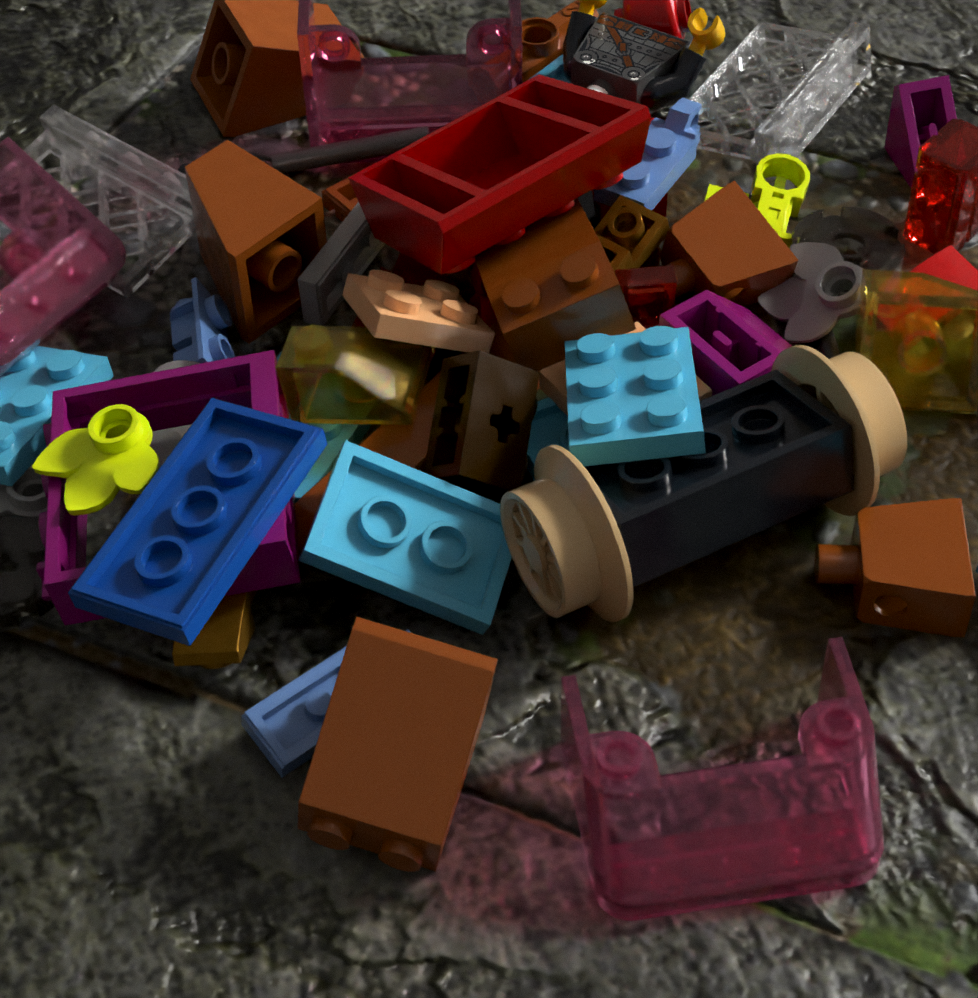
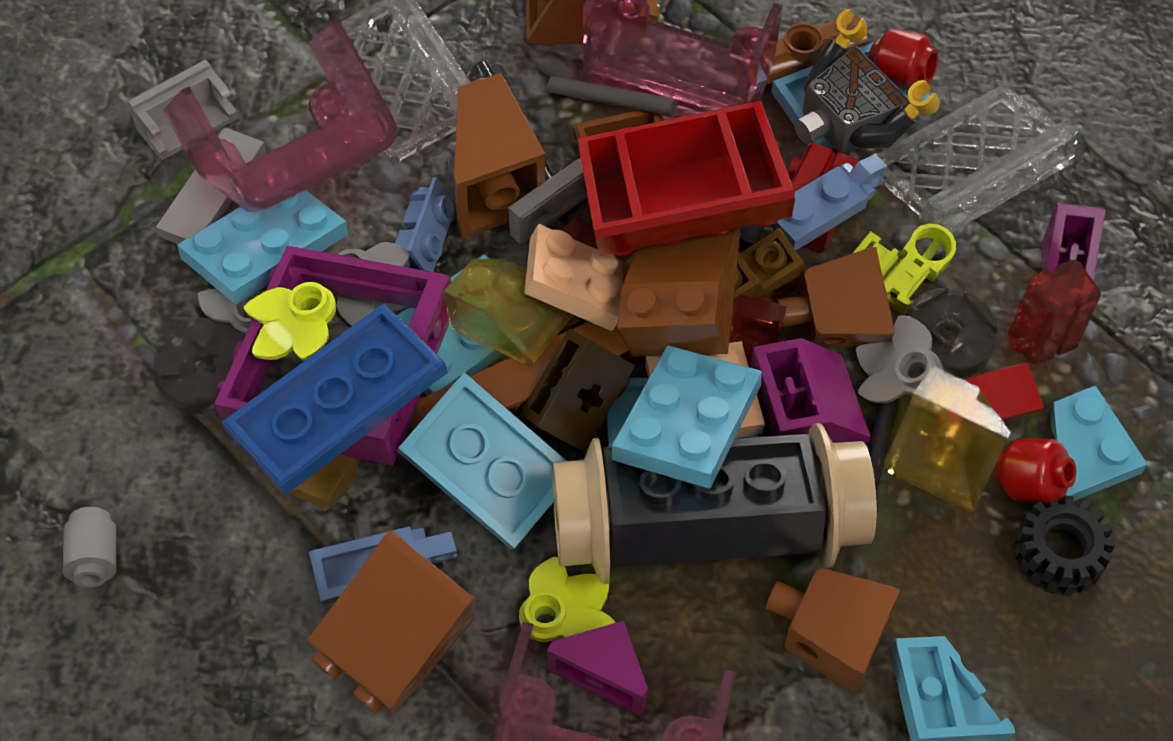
camera: 20 degrees right, 10 degrees up
none -> neon yellow plate [519,556,615,642]
none -> magenta slope [547,621,648,717]

